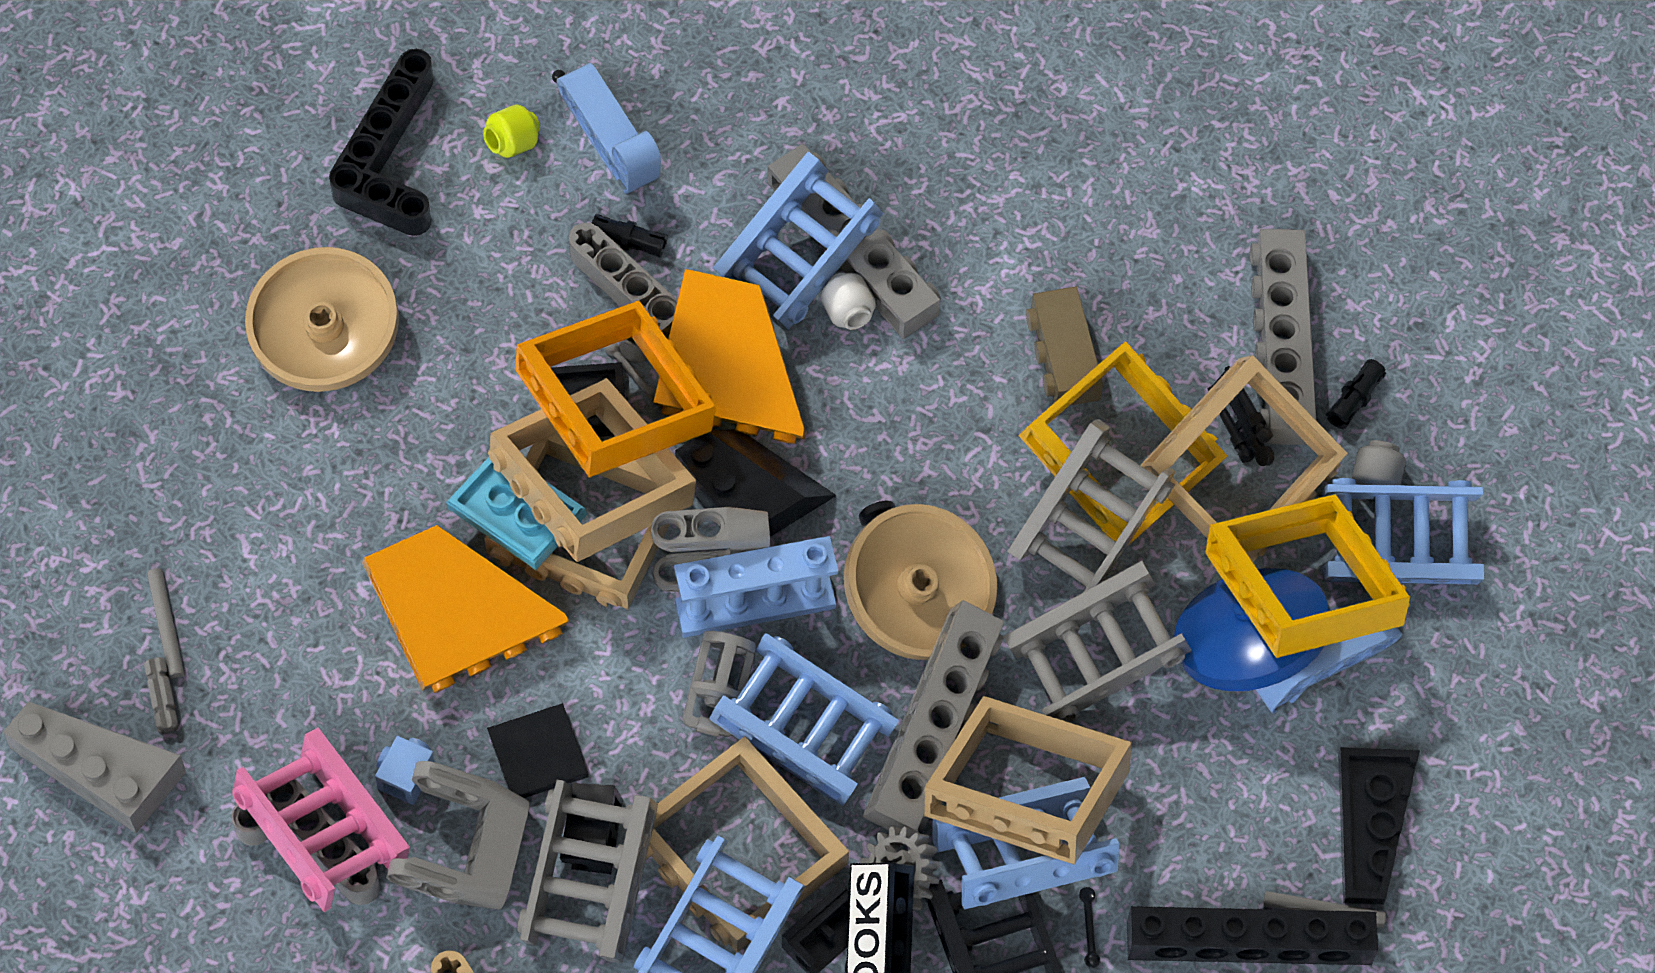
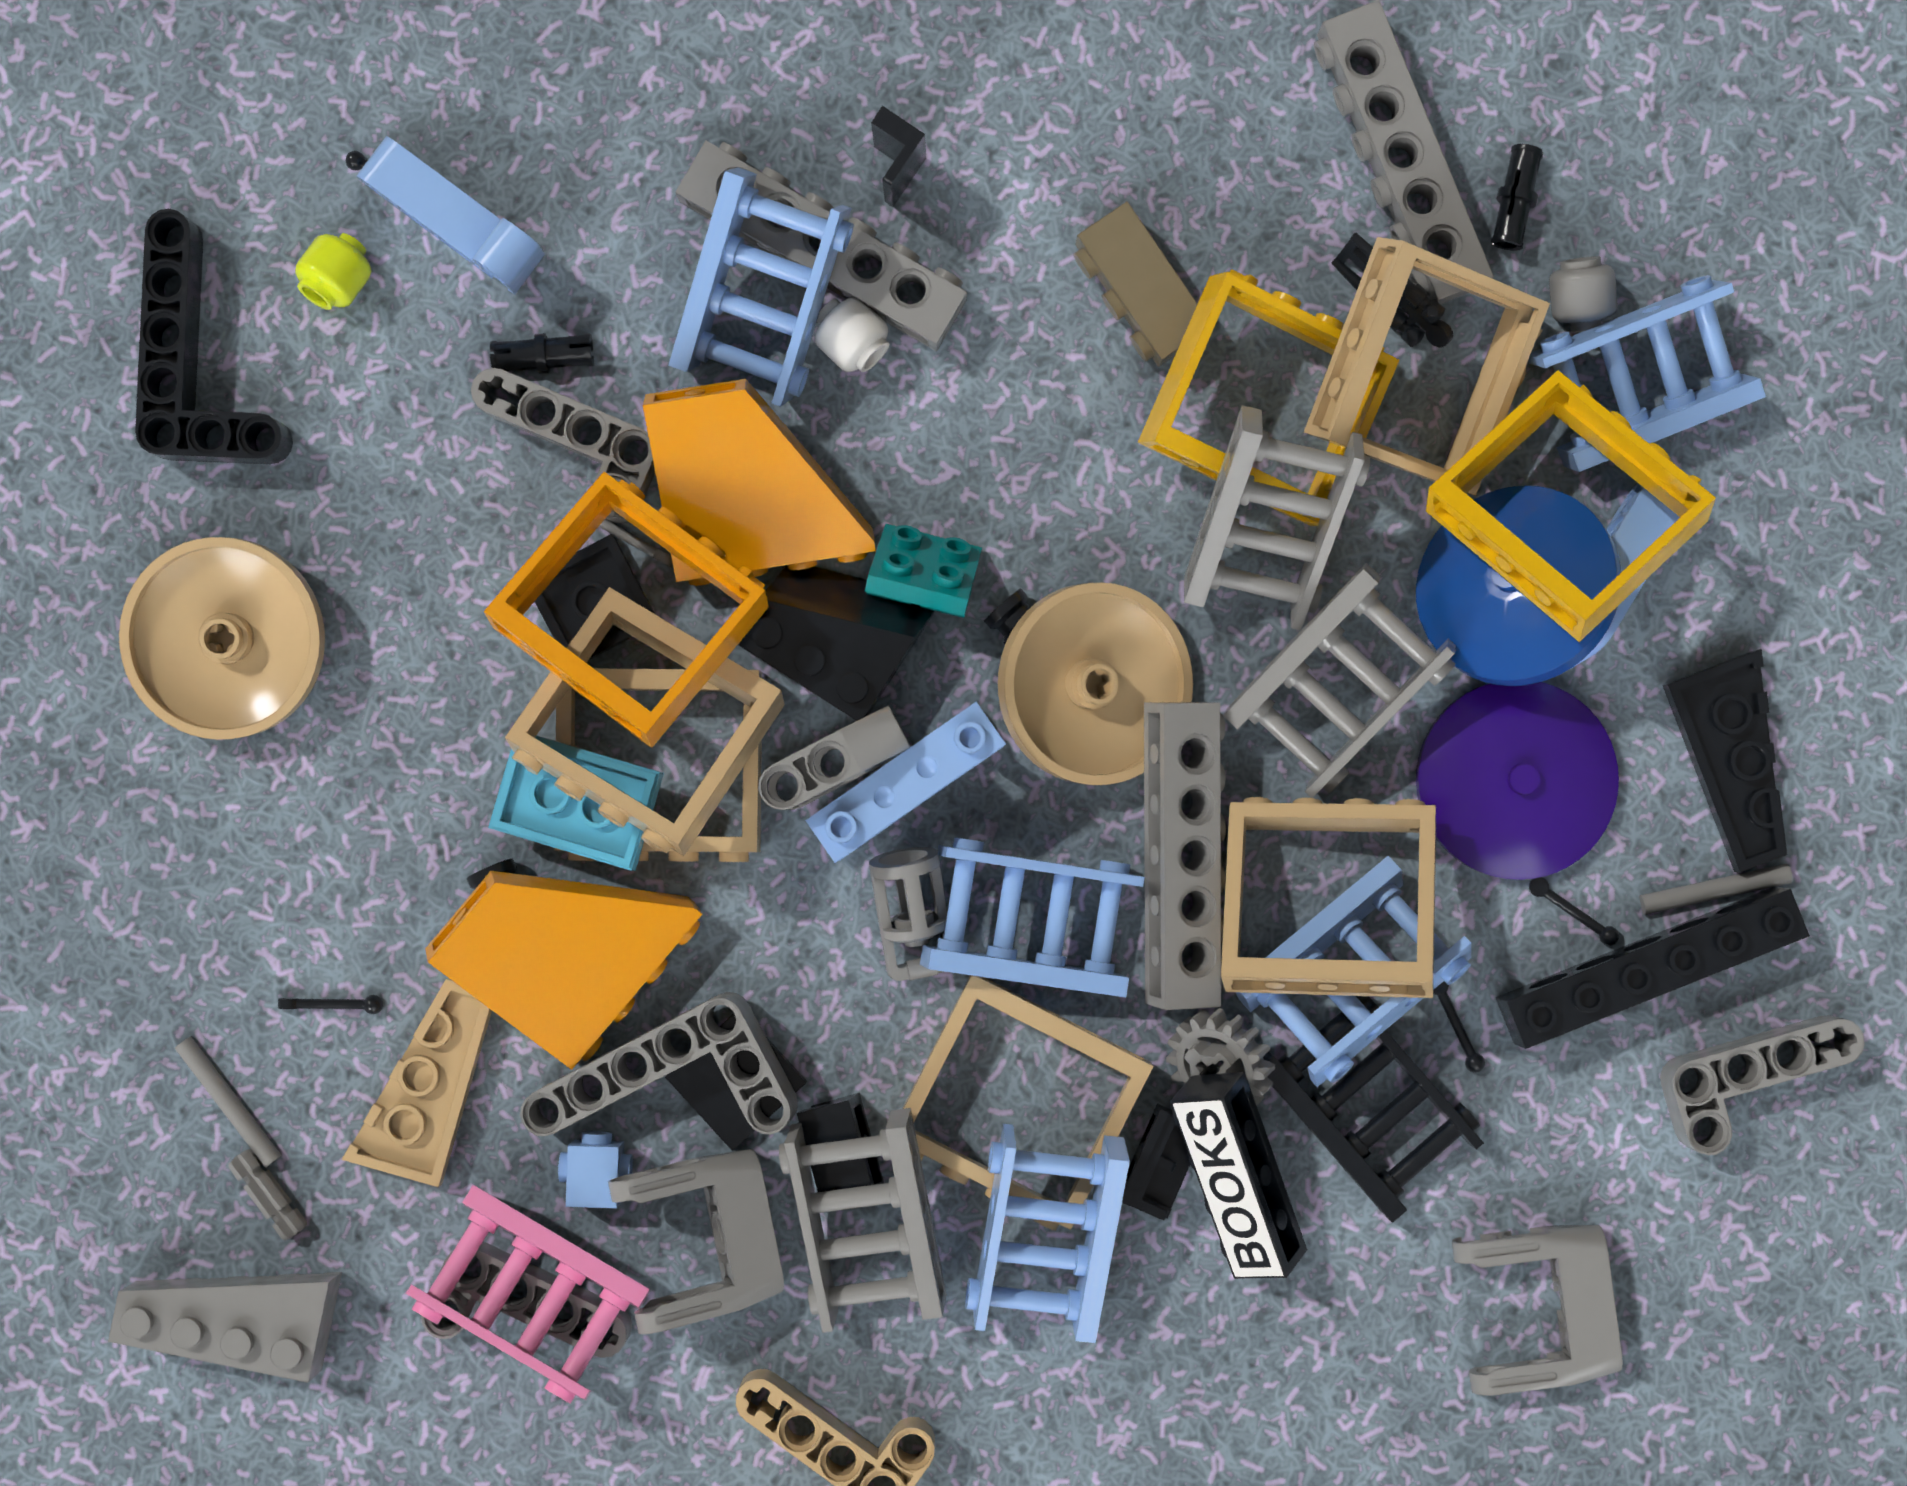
camera: 15 degrees left, 25 degrees up
none -> black hinge [278,995,383,1015]
none -> tan wing [341,978,492,1187]
none -> light grey beam [520,992,798,1136]
none -> teal plate [865,523,982,618]
none -> black panel [871,105,926,207]
none -> dark purple dish [1416,682,1619,880]
none -> black hinge [1529,877,1619,946]

